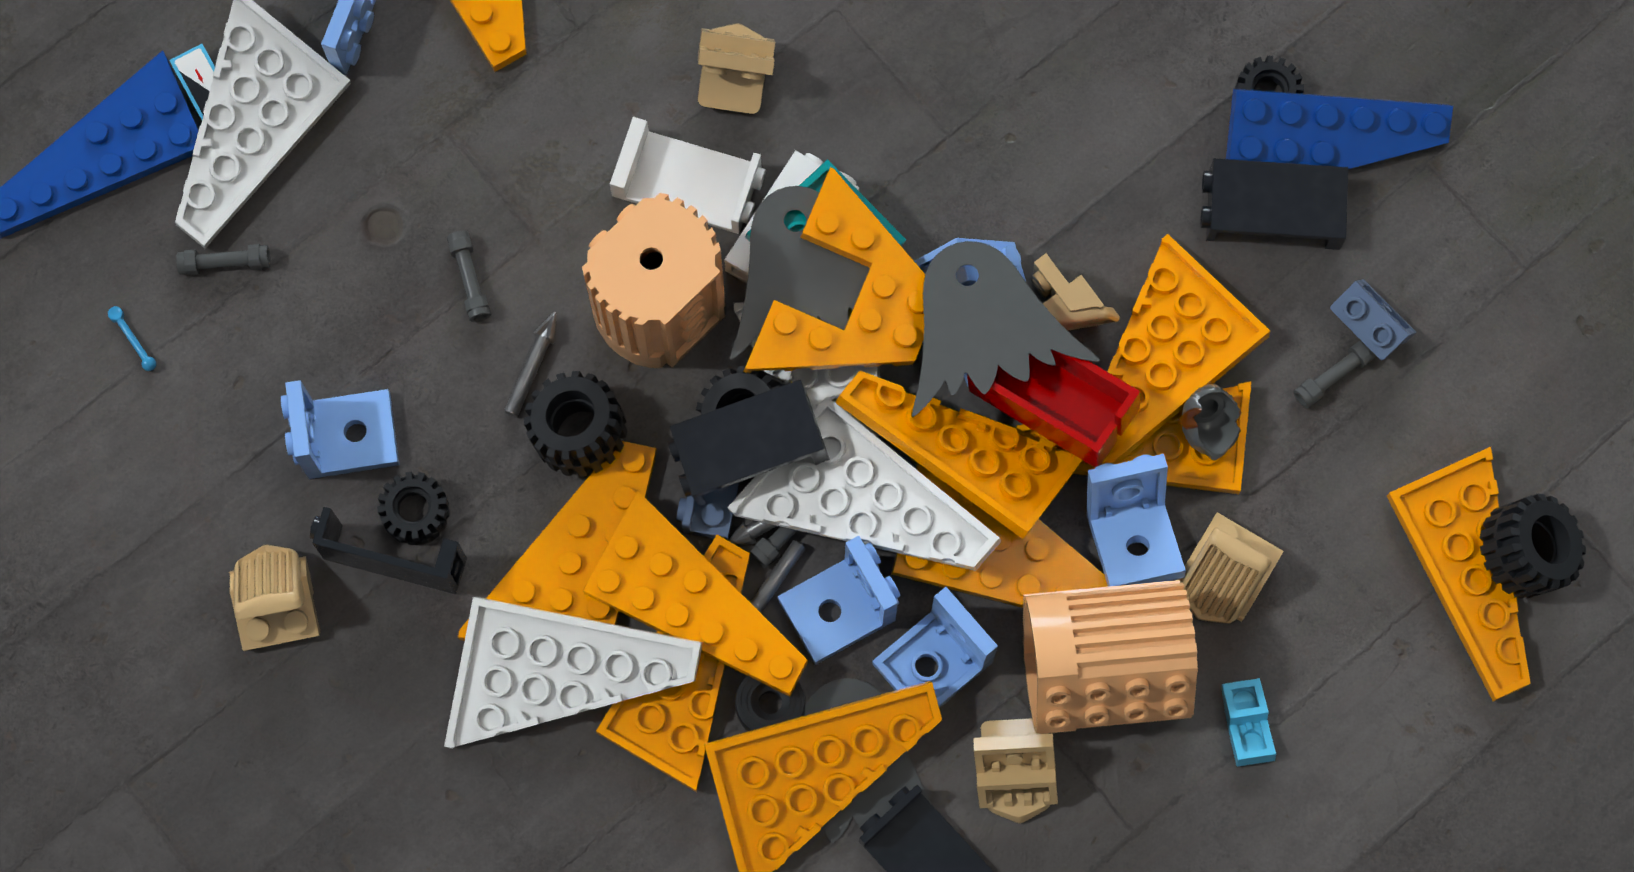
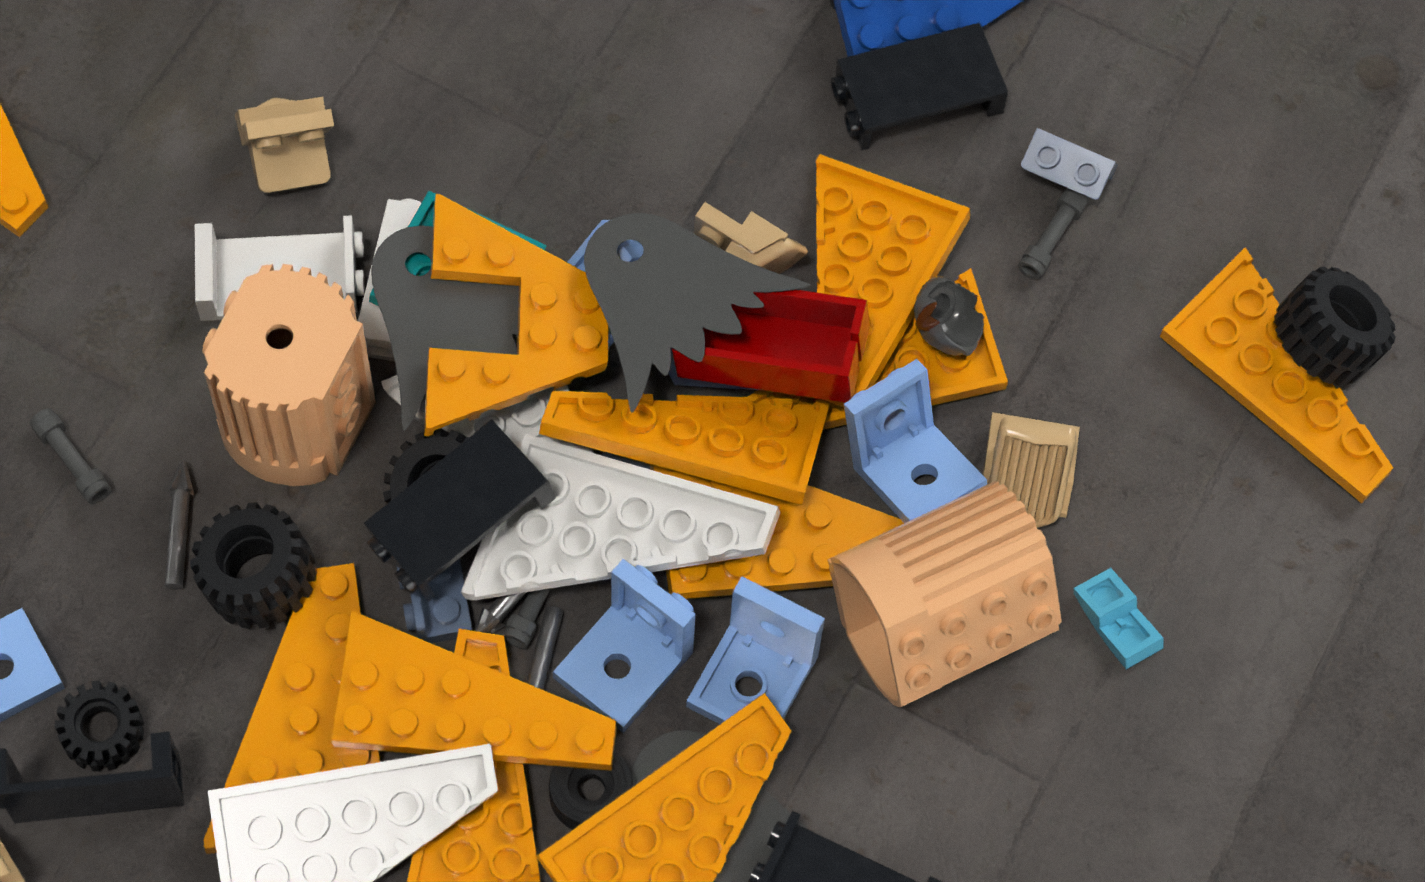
camera: 25 degrees left, 10 degrees down
tan piece [973,718,1058,823] -> none

